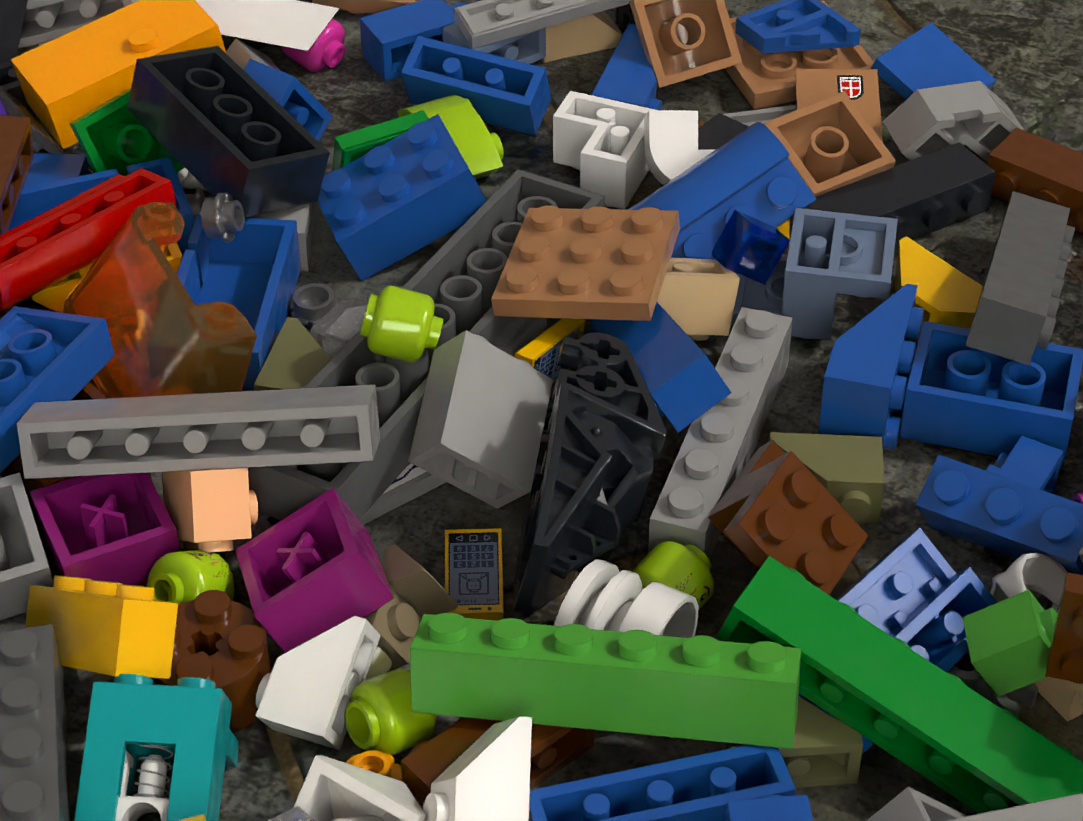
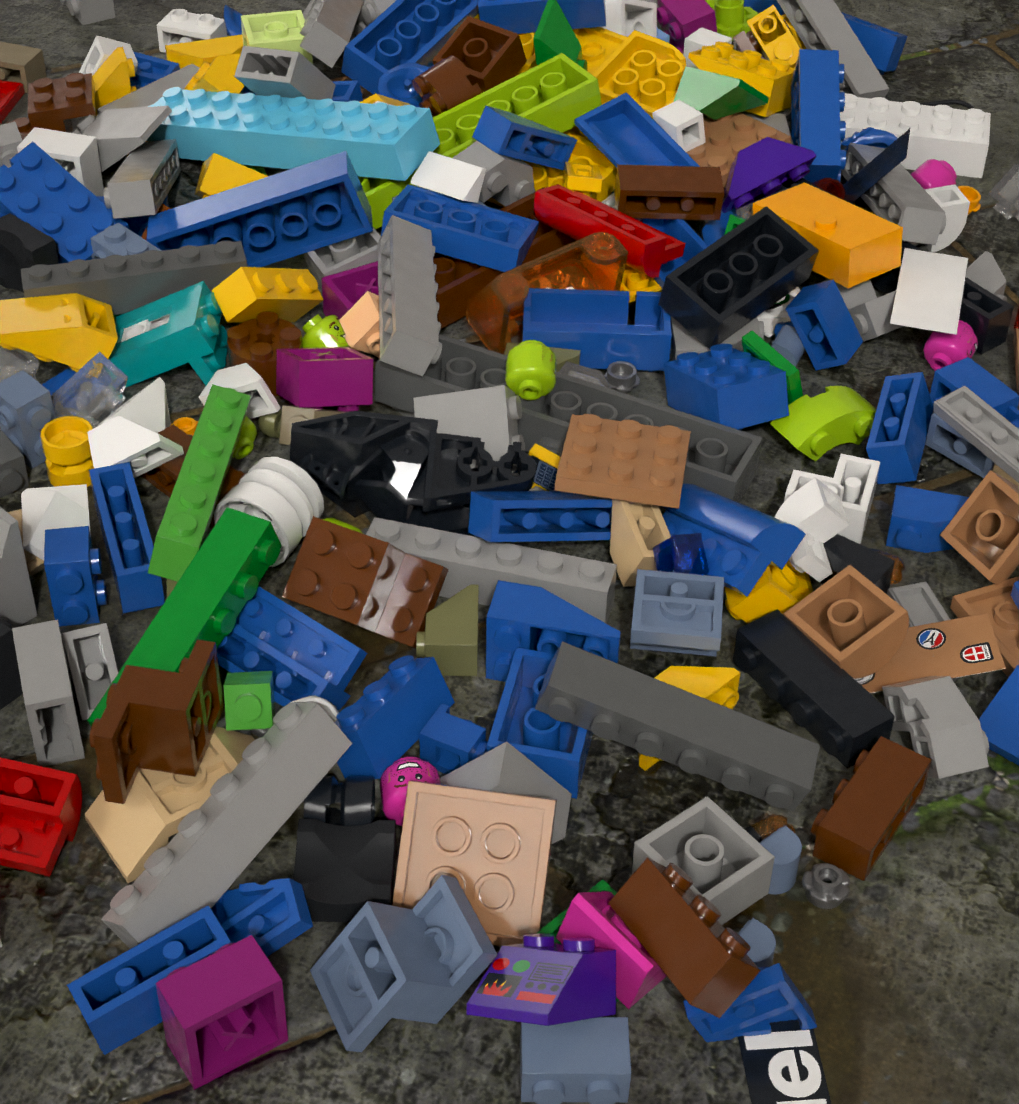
camera: 85 degrees right, 0 degrees up
flat silver plate [201,192,245,243] -> none

